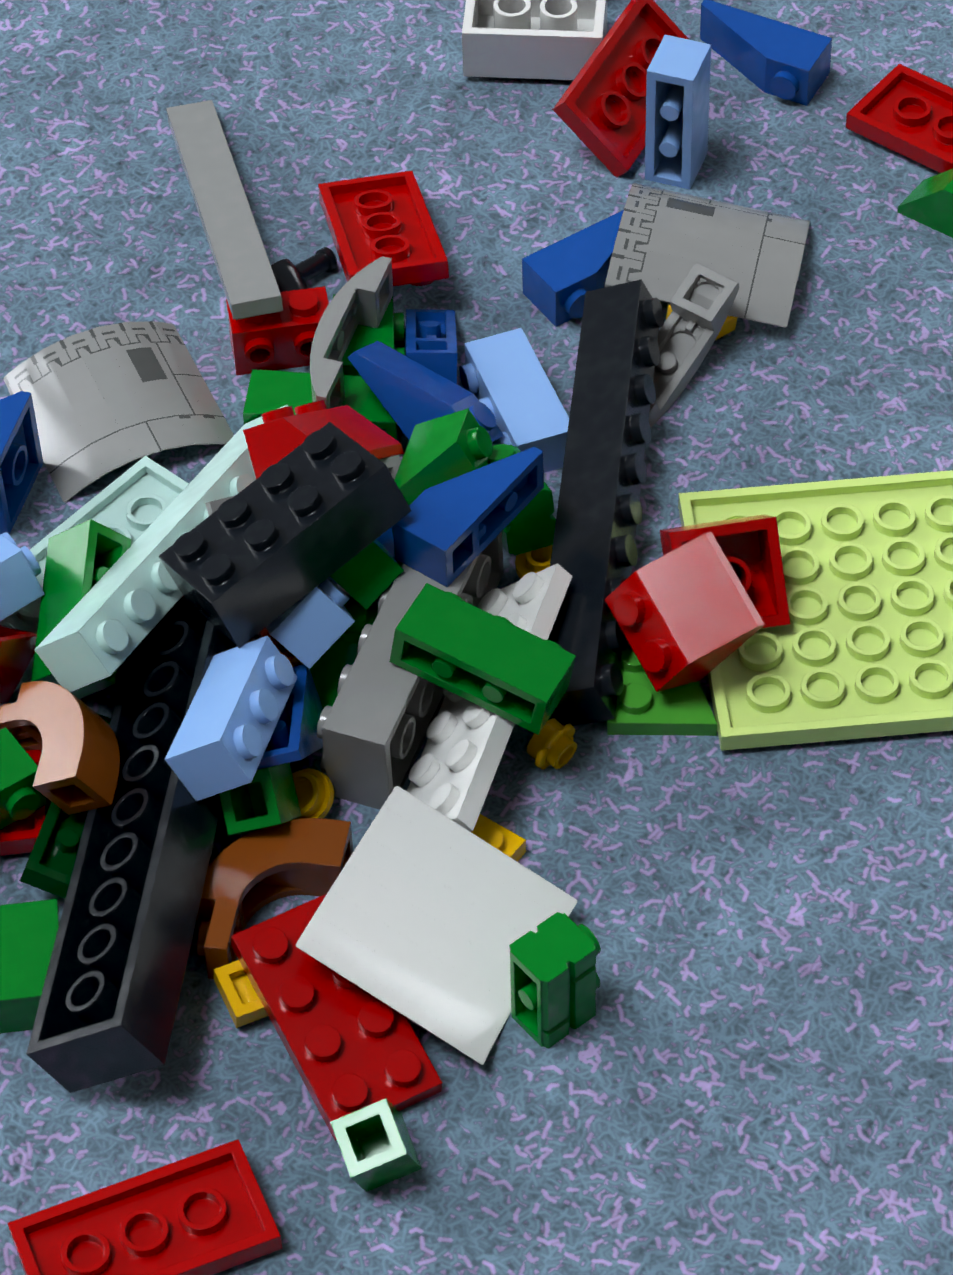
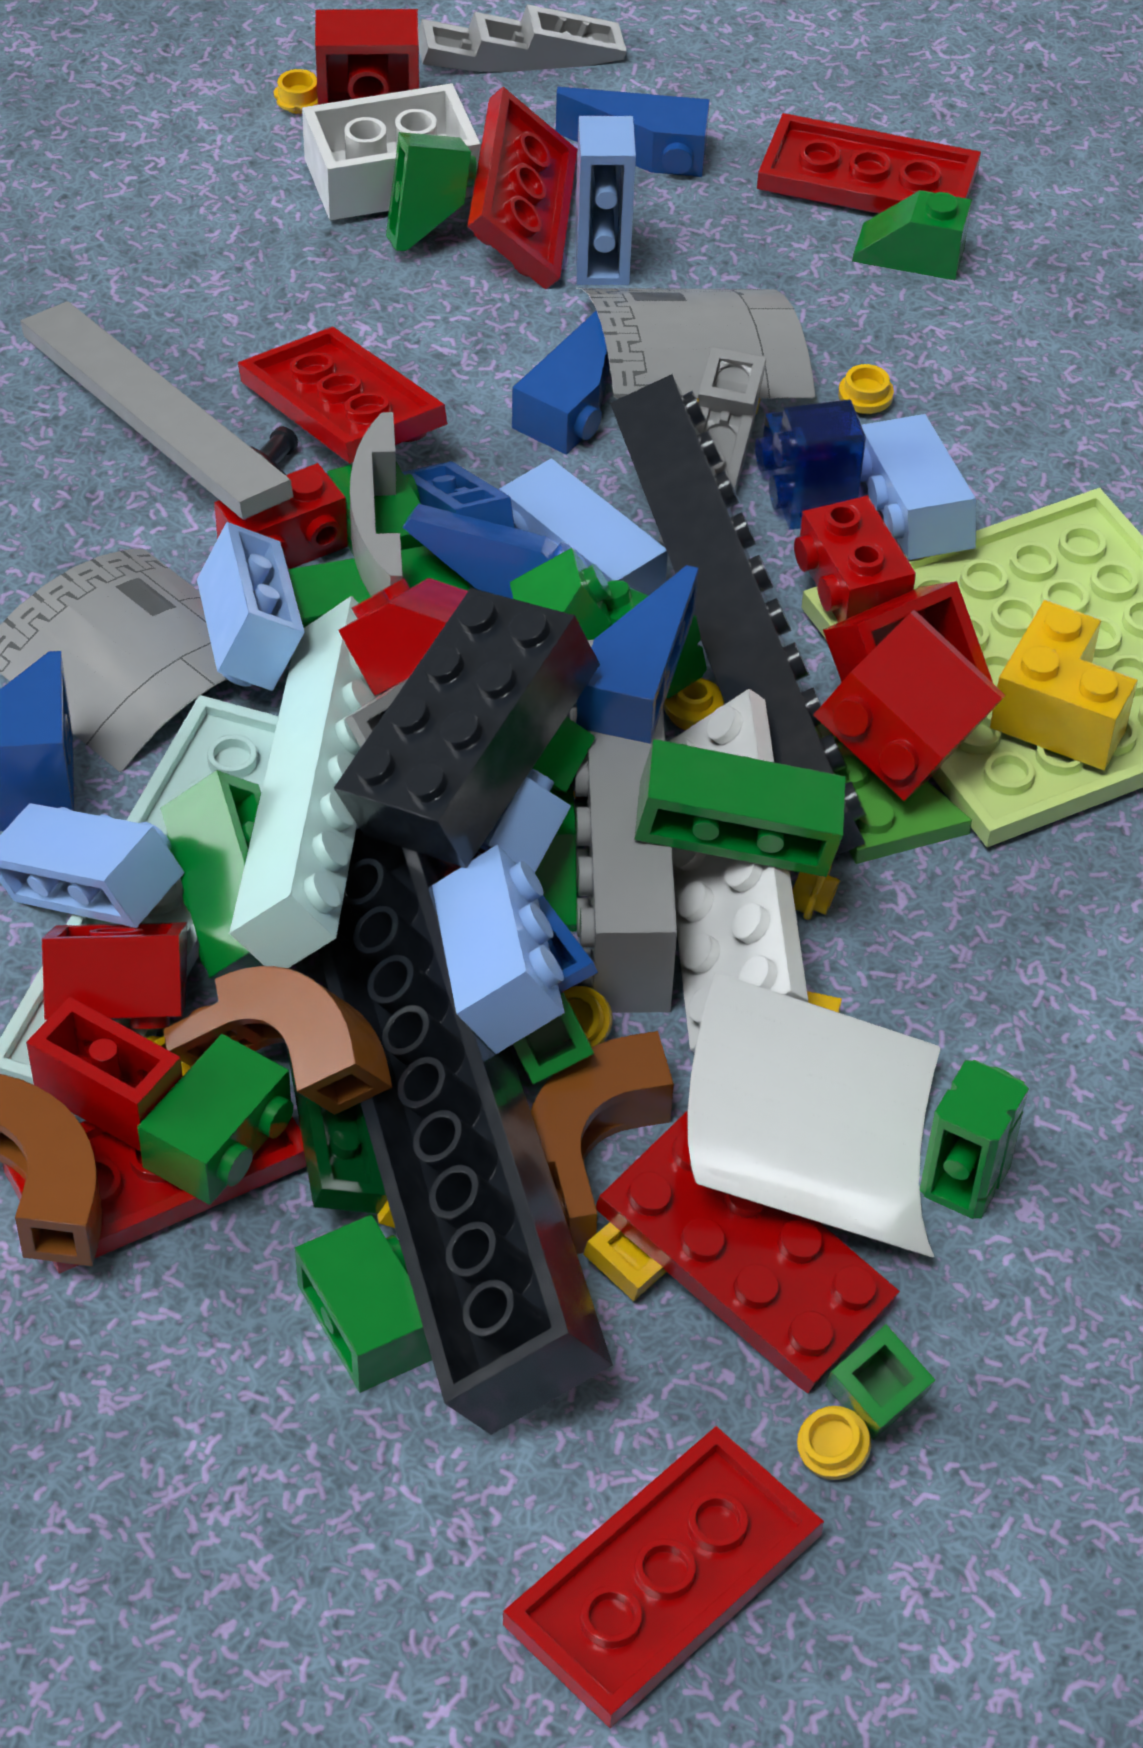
camera: 25 degrees left, 0 degrees up
none -> light blue brick [197,522,304,691]
none -> green slope [386,132,477,251]
none -> clear blue brick [755,399,866,530]
none -> red brick [794,495,916,622]
none -> yellow plate [797,1406,871,1480]
none -> yellow plate [838,364,894,414]
none -> light blue brick [852,414,976,560]
none -> yellow brick [990,600,1138,770]

